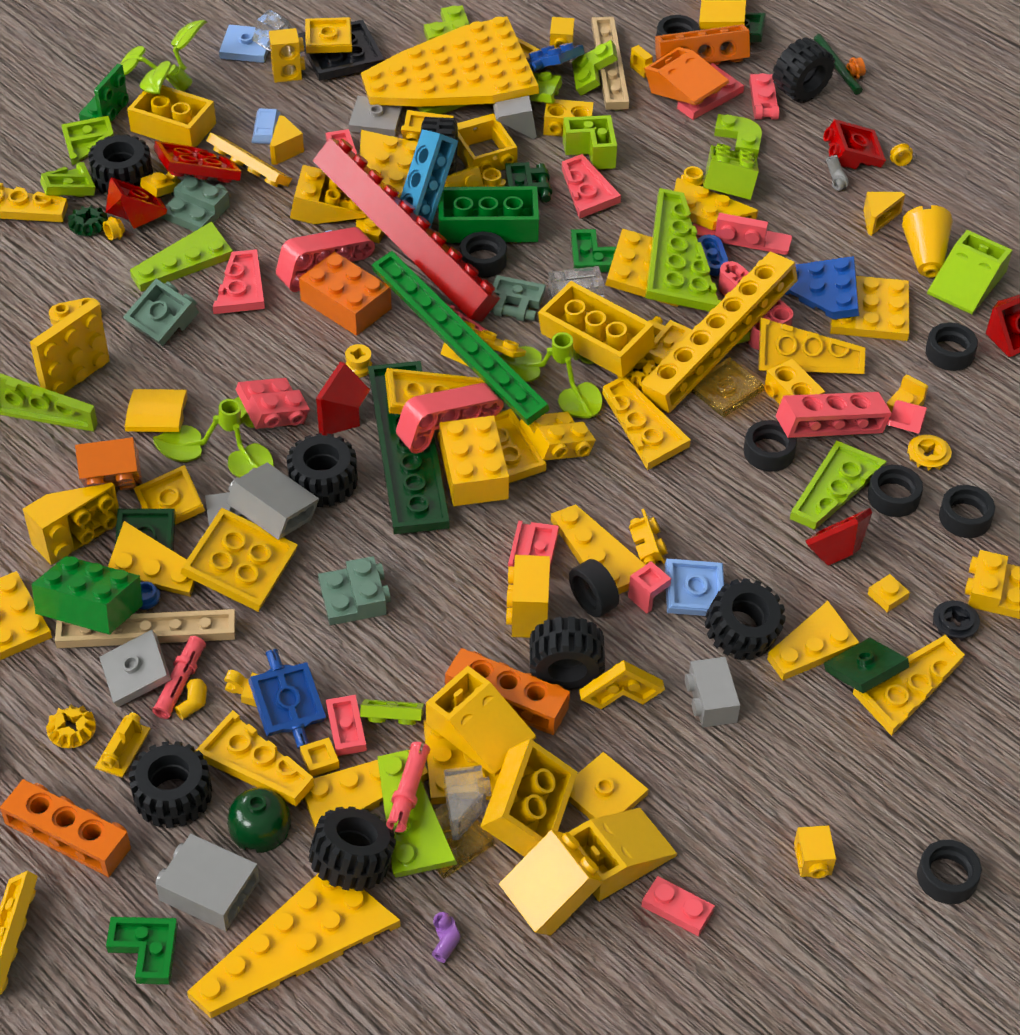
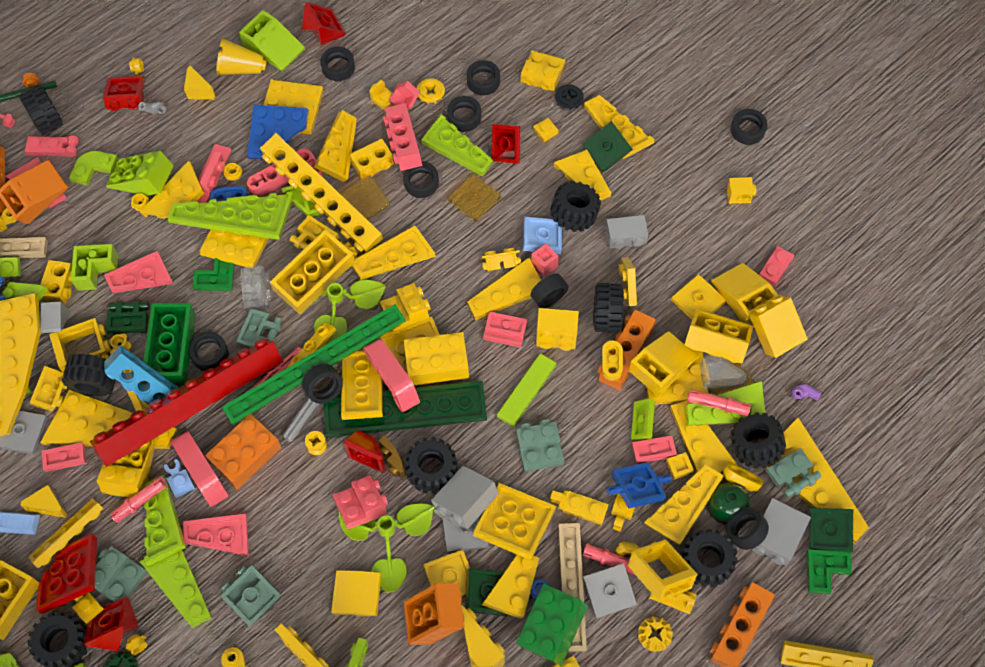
camera: 85 degrees left, 15 degrees up
none -> coral pin [111,476,168,523]
none -> lime wing [144,475,186,566]
none -> yellow plate [223,163,242,181]
none -> light grey axle [282,389,319,442]
none -> black tyre [302,364,343,404]
none -> pearl gold slope [379,435,405,480]
none -> clear yellow plate [448,174,501,222]
none -> lime tile [497,353,557,427]
none -> yellow hinge [550,490,609,525]
none -> yellow plate [602,341,623,381]
none -> yellow window [628,539,697,601]
none -> yellow plate [723,463,763,492]
none -> black tyre [726,507,769,550]
none -> sand green plate [766,449,822,498]
none -> dark green plate [809,508,853,552]

